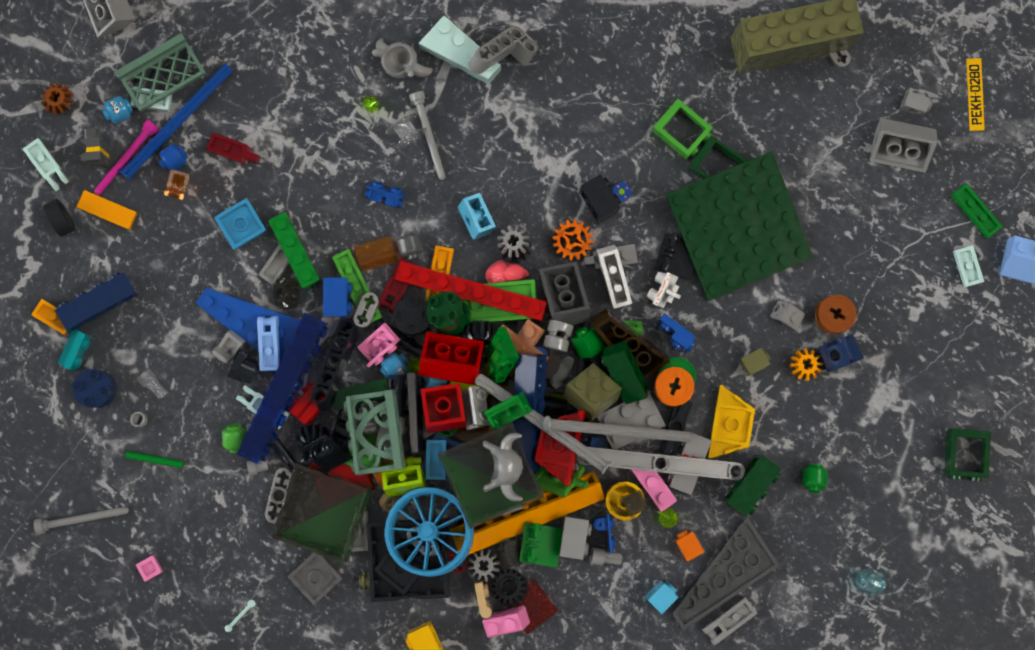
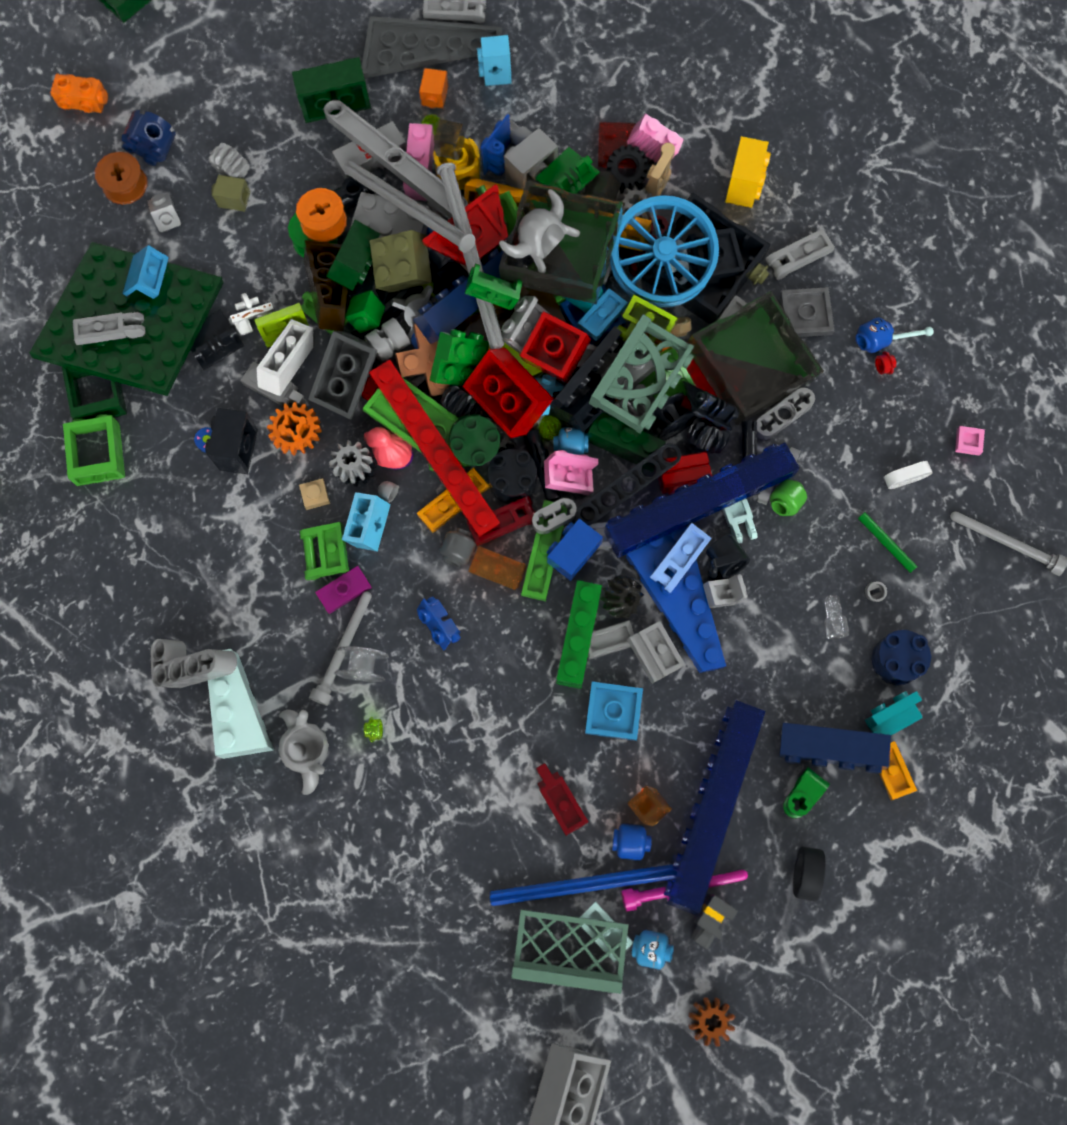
camera: 135 degrees left, 10 degrees down
light aqua hinge [23,138,69,191] -> none
light orange tile [76,190,138,230] -> none
blue plate [657,313,696,353] -> none
yellow wing [707,385,755,459] -> none
light orange gear [789,348,823,381] -> none
green head [802,464,828,494] -> none
none -> orange brick [50,74,108,113]
none -> light grey hinge [73,312,146,345]
none -> dark azure panel [123,245,169,299]
none -> light grey gear [208,143,250,179]
none -> lime plate [254,303,309,348]
none -> tan plate [299,478,330,510]
none -> bright green plate [299,522,349,580]
none -> magenta plate [315,566,372,614]
none -> light grey hinge [378,481,399,503]
none -> light grey plate [627,621,685,684]
none -> clear blue brick [663,700,766,916]
none -> light grey plate [765,229,835,280]
none -> green piece [783,767,830,819]
none -> blue head [856,317,894,353]
none -> red plate [875,351,897,375]
none -> white beam [884,461,933,489]

